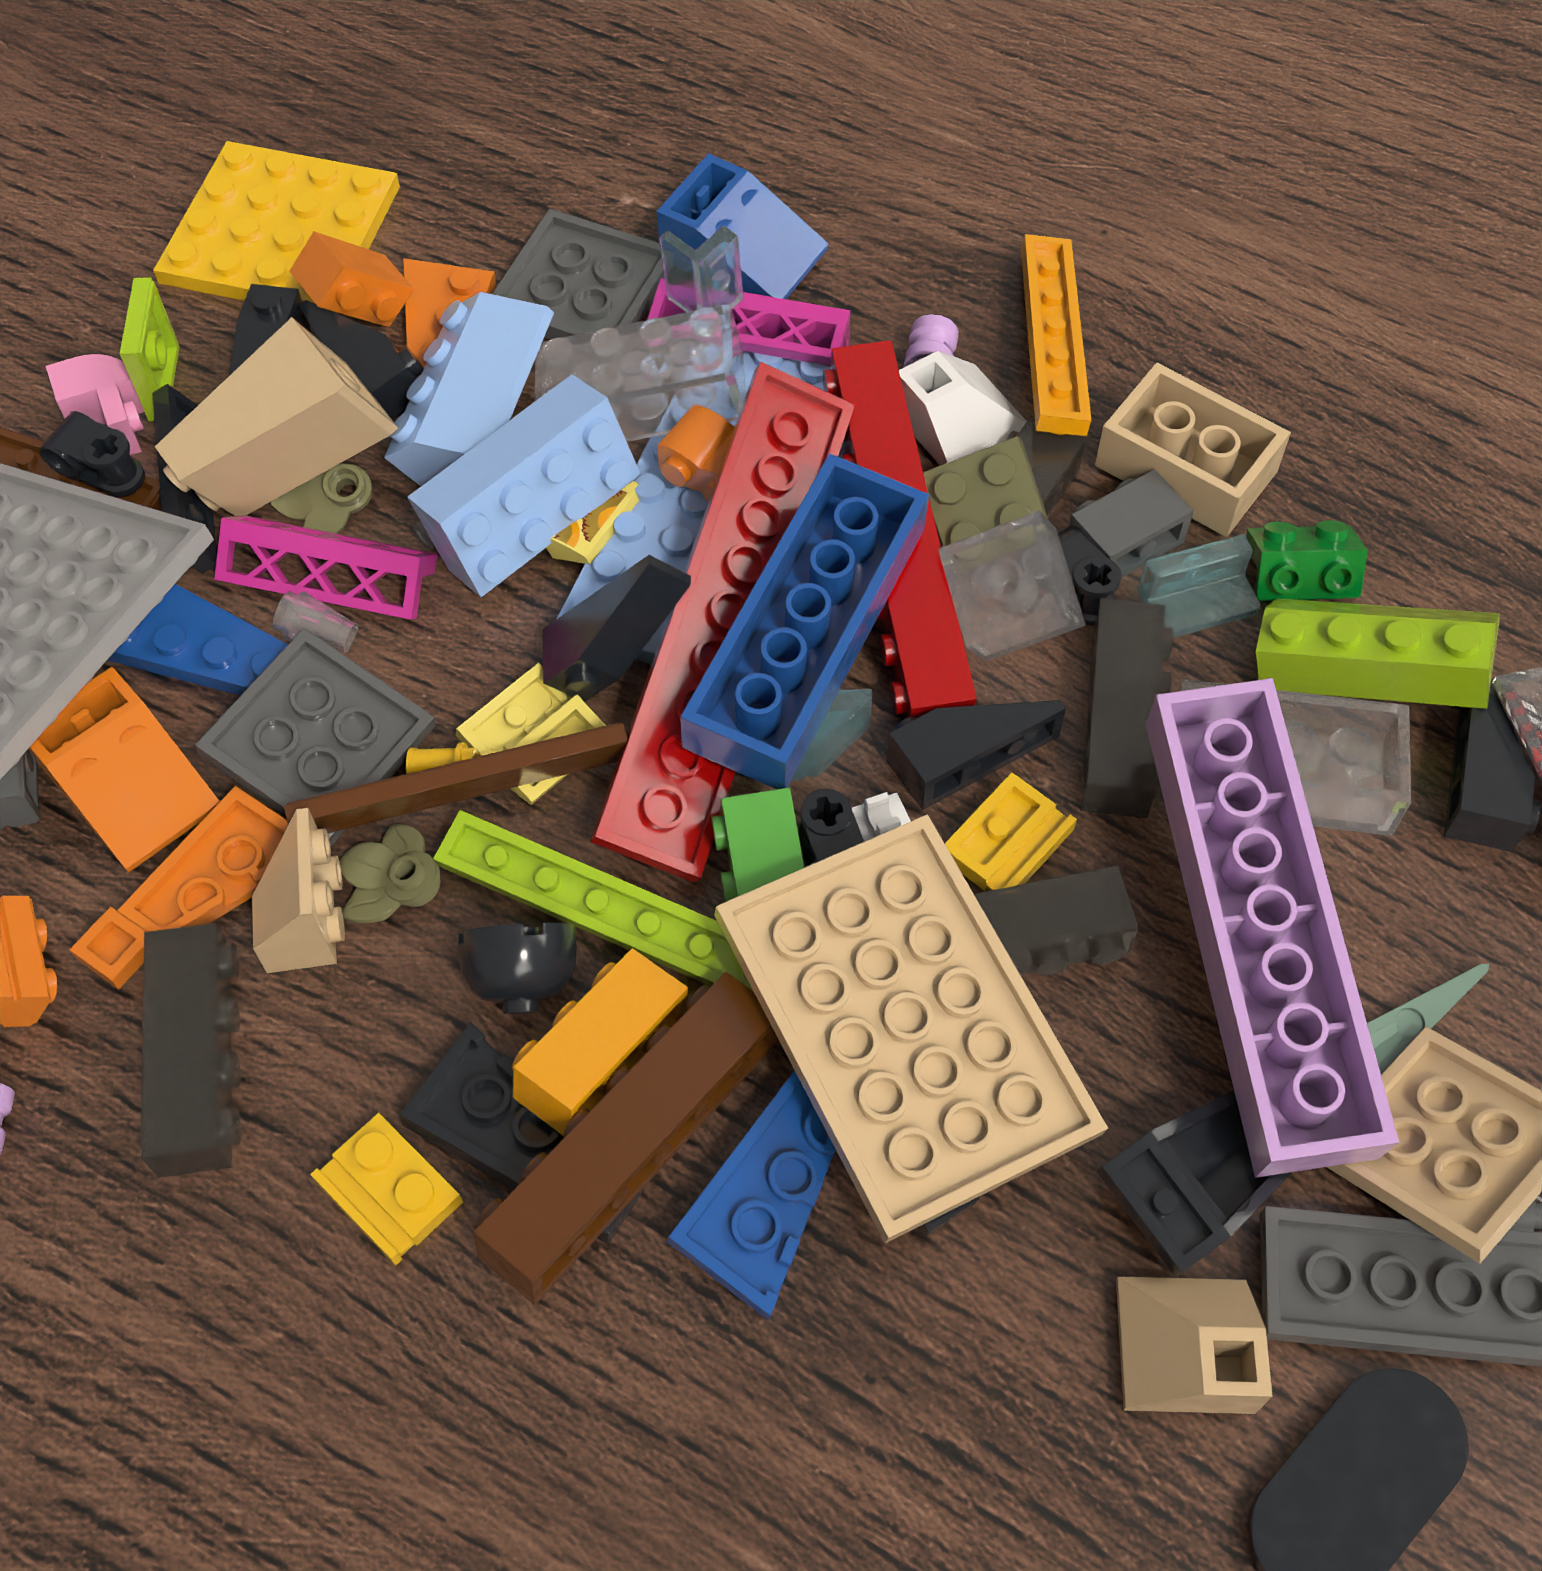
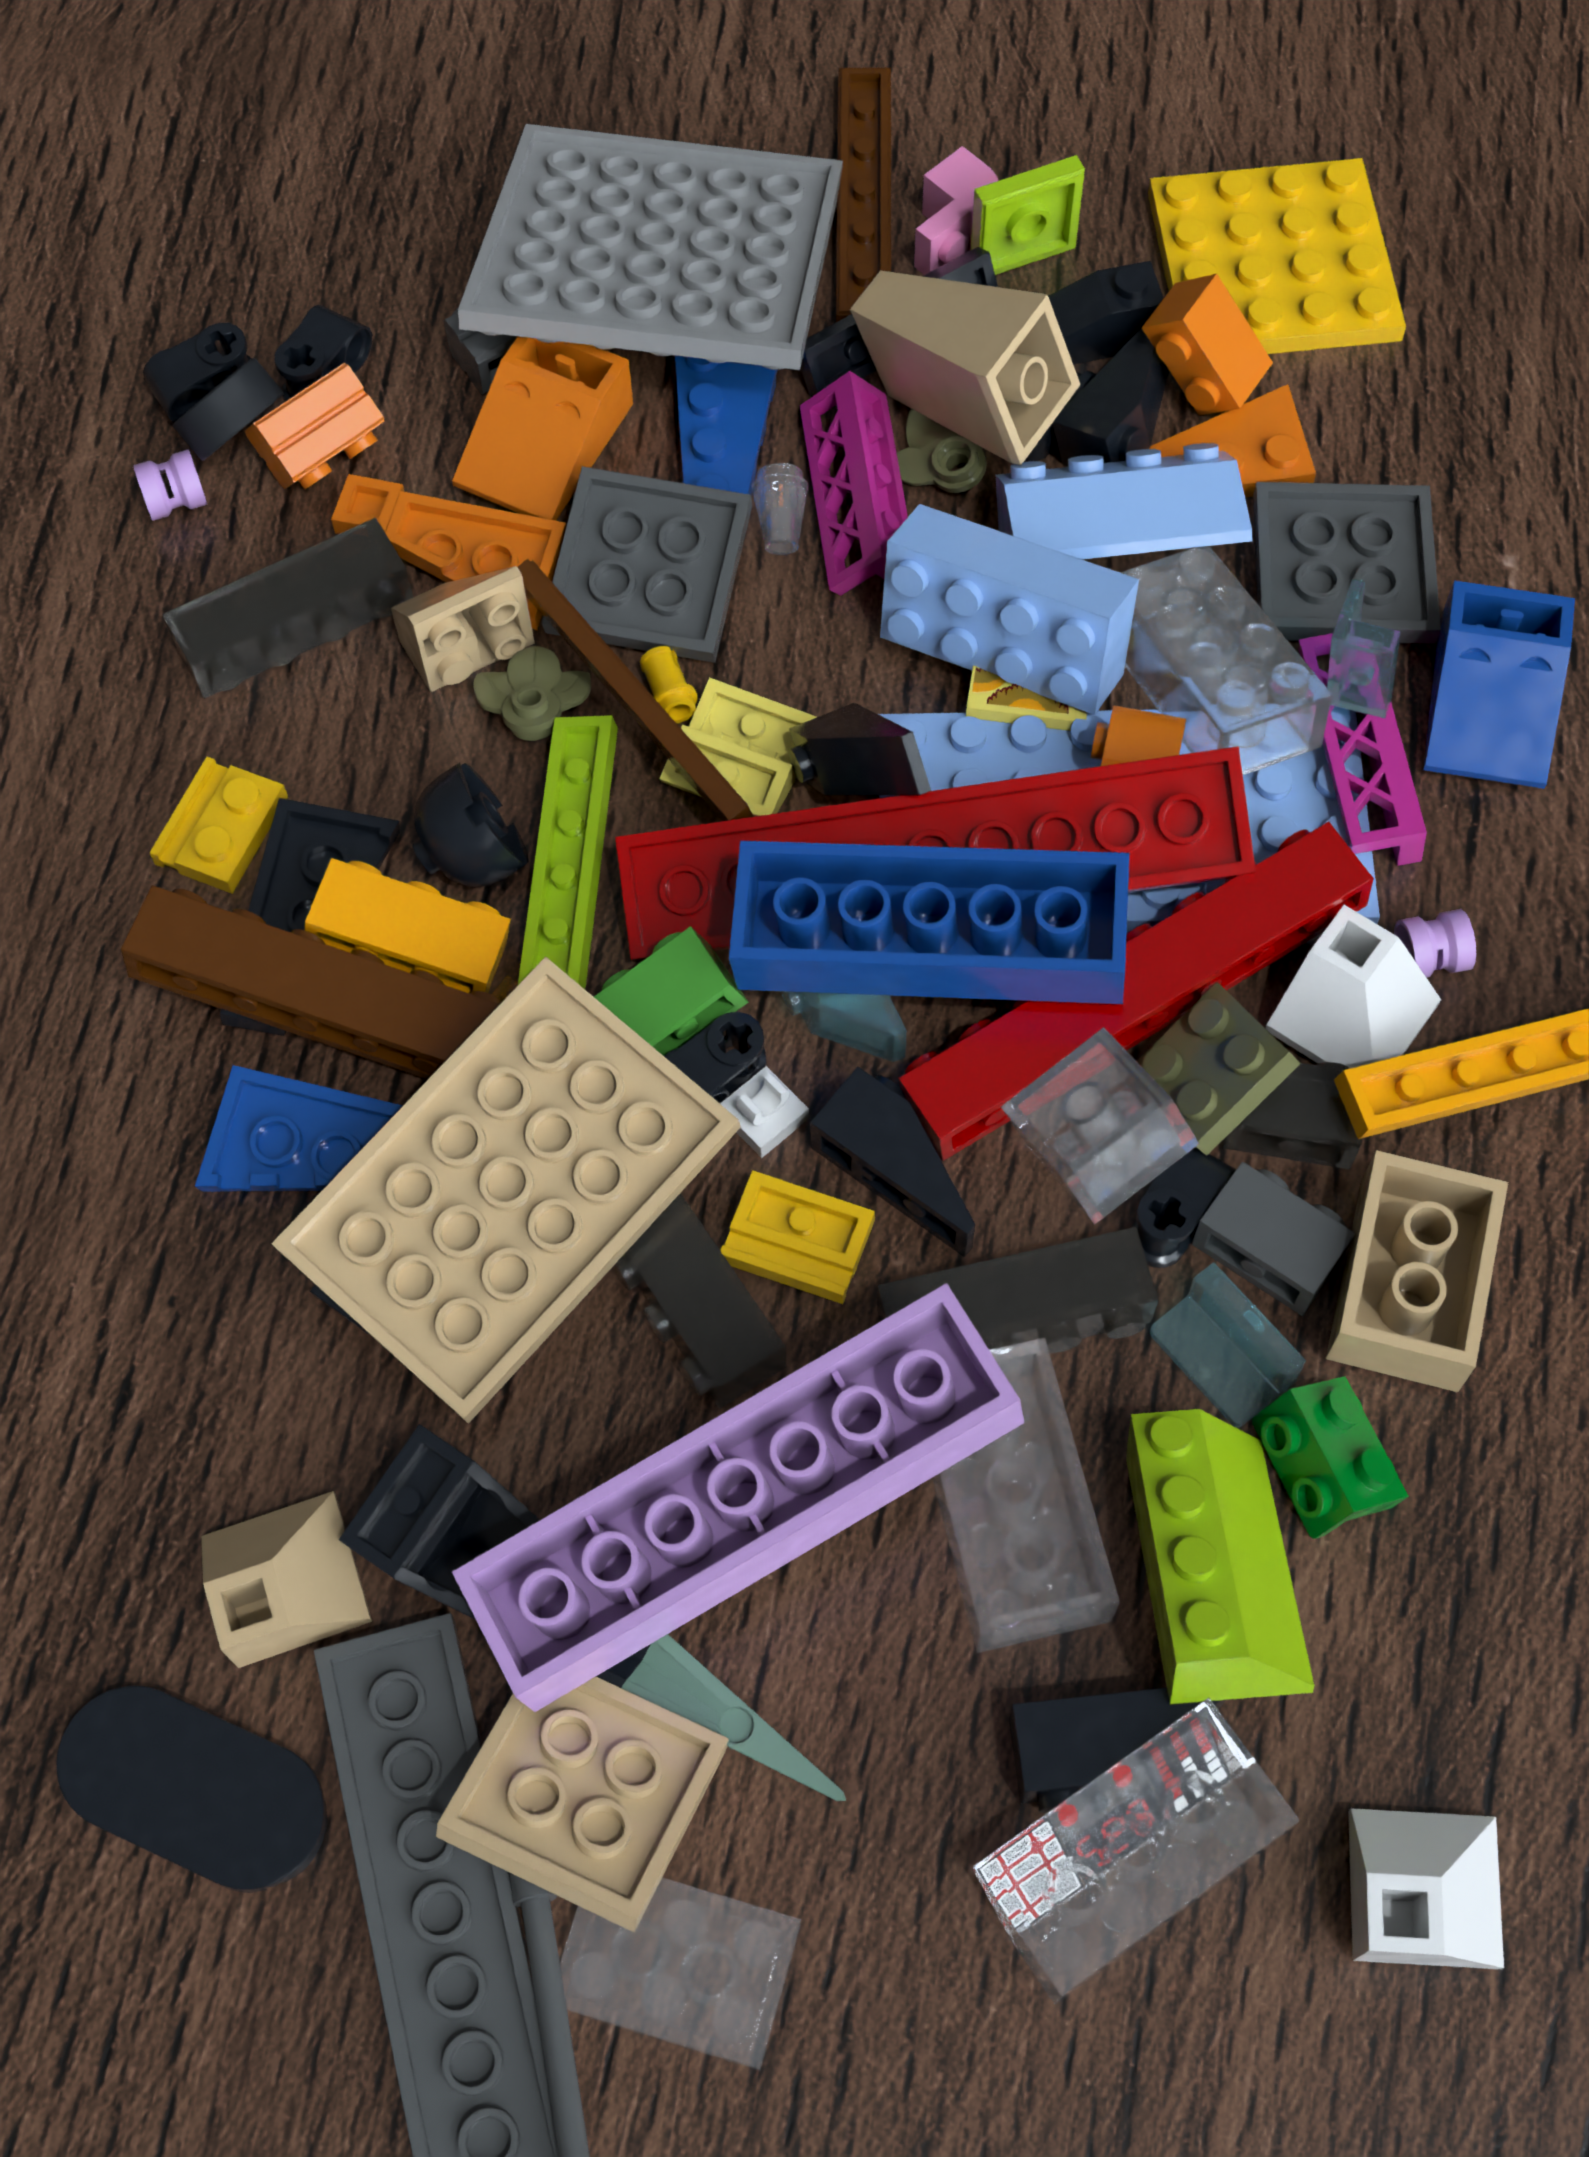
camera: 70 degrees right, 5 degrees up
black piece [39,411,145,497] -> none

